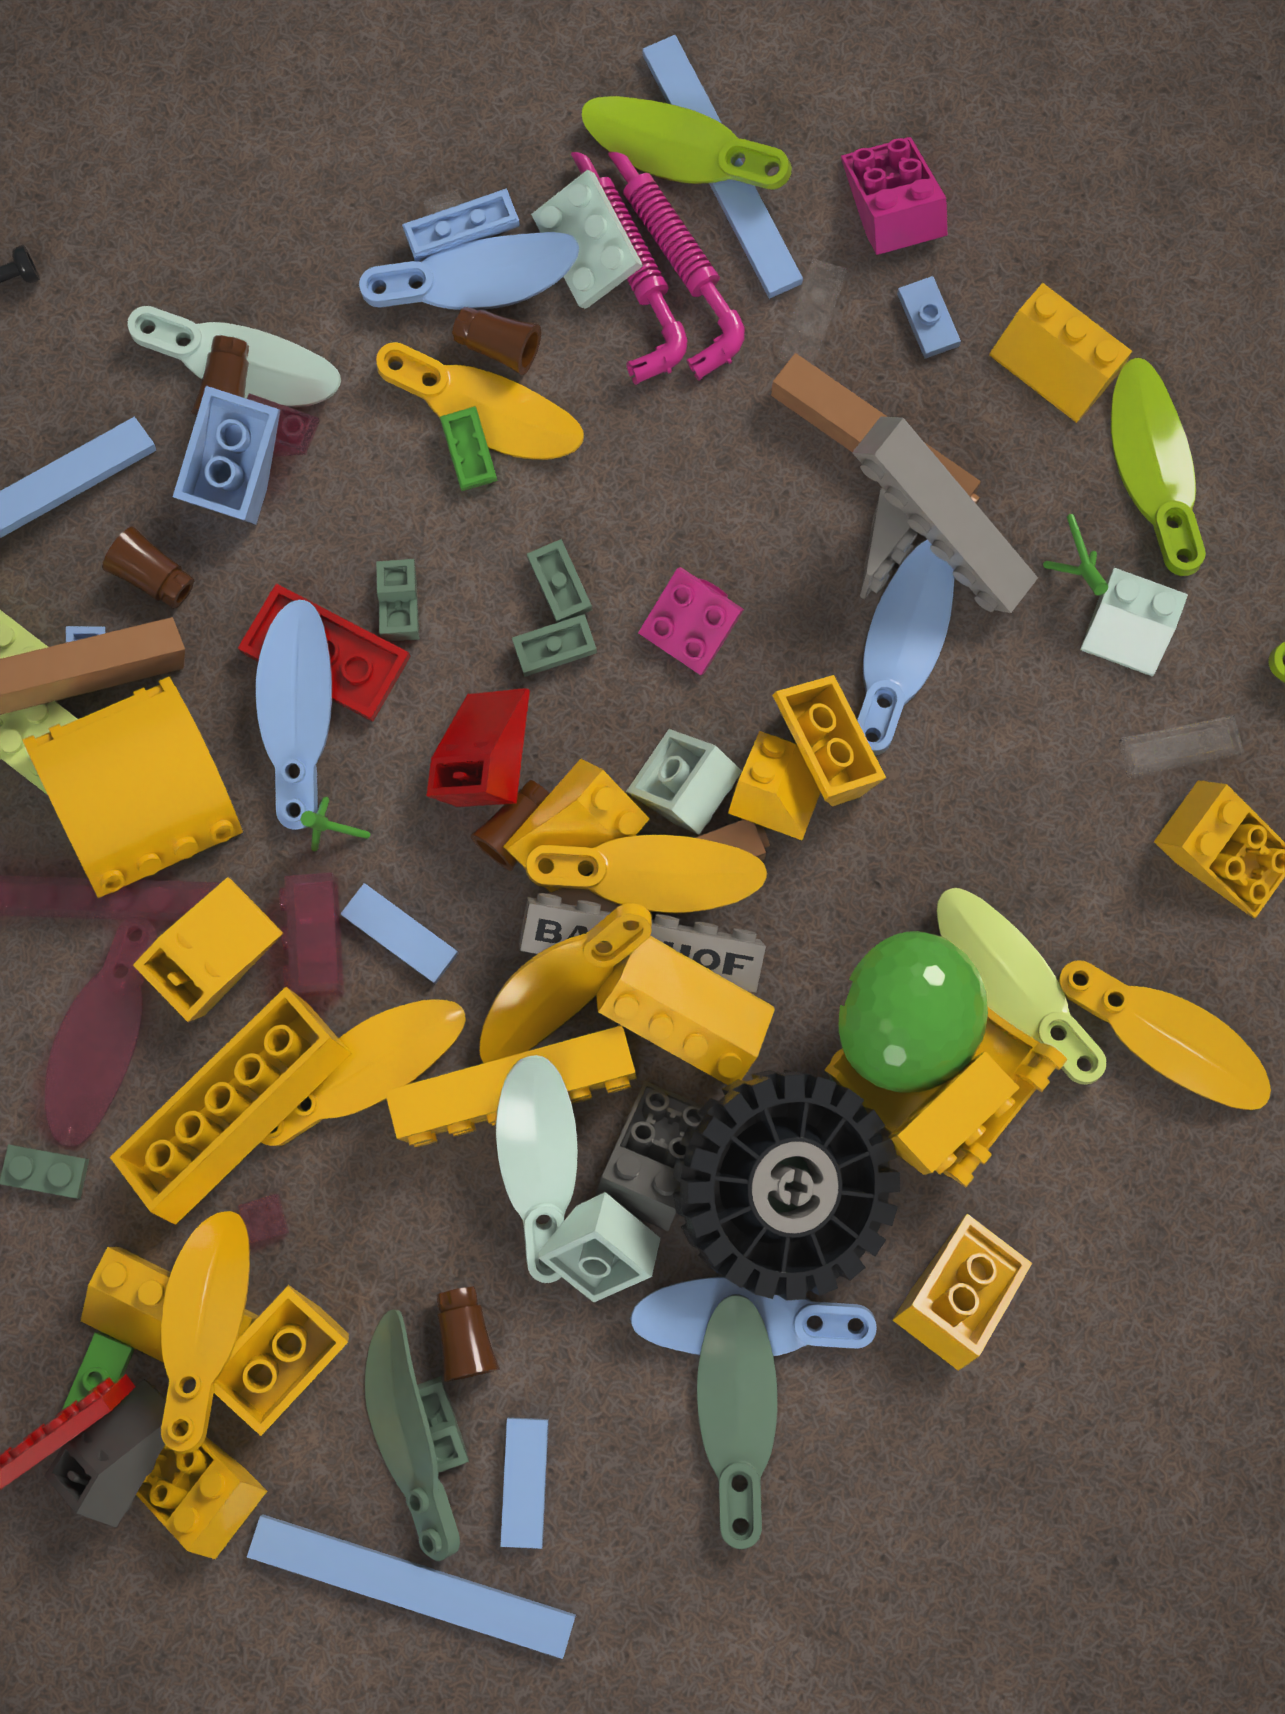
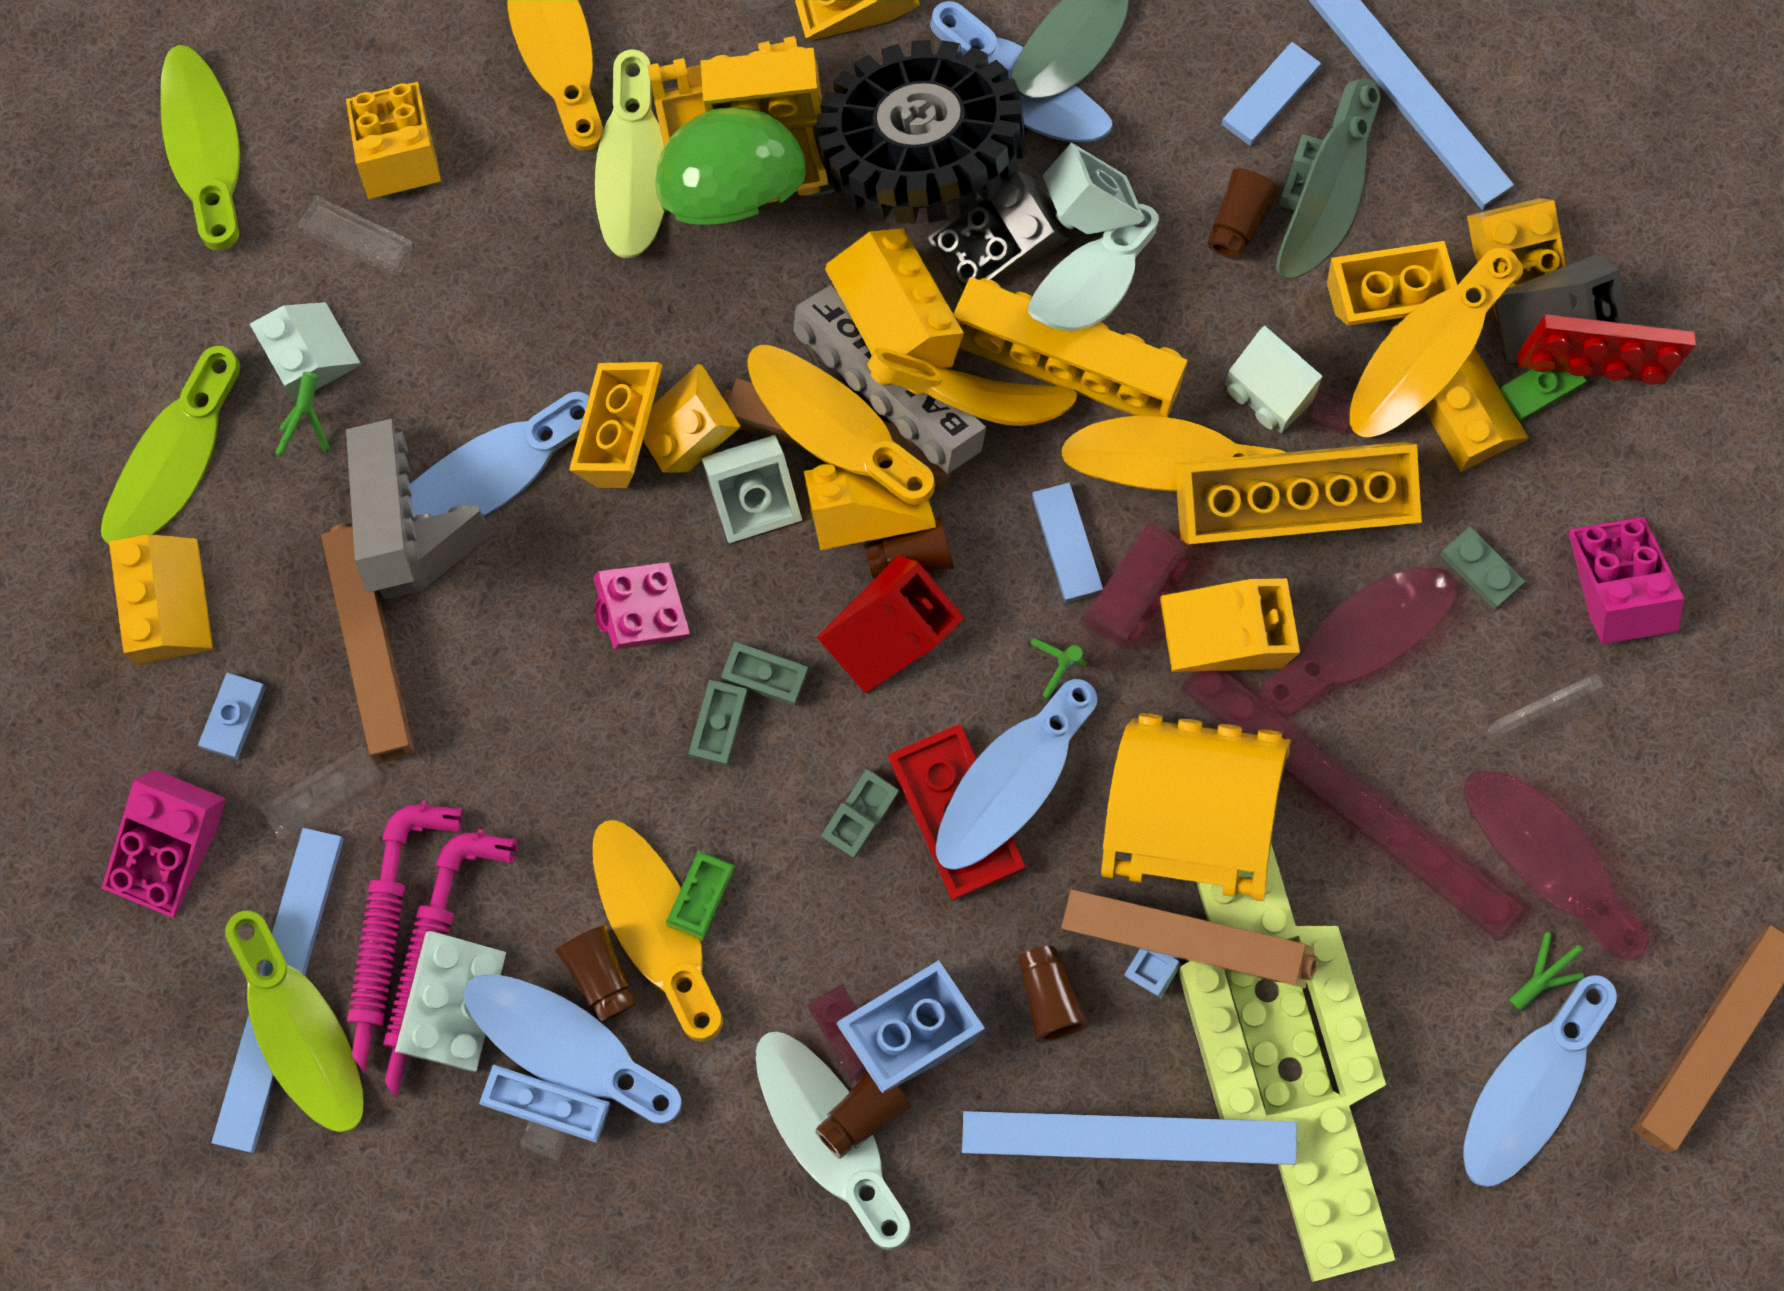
camera: 145 degrees left, 5 degrees down
none -> light aqua slope [1225,326,1323,434]

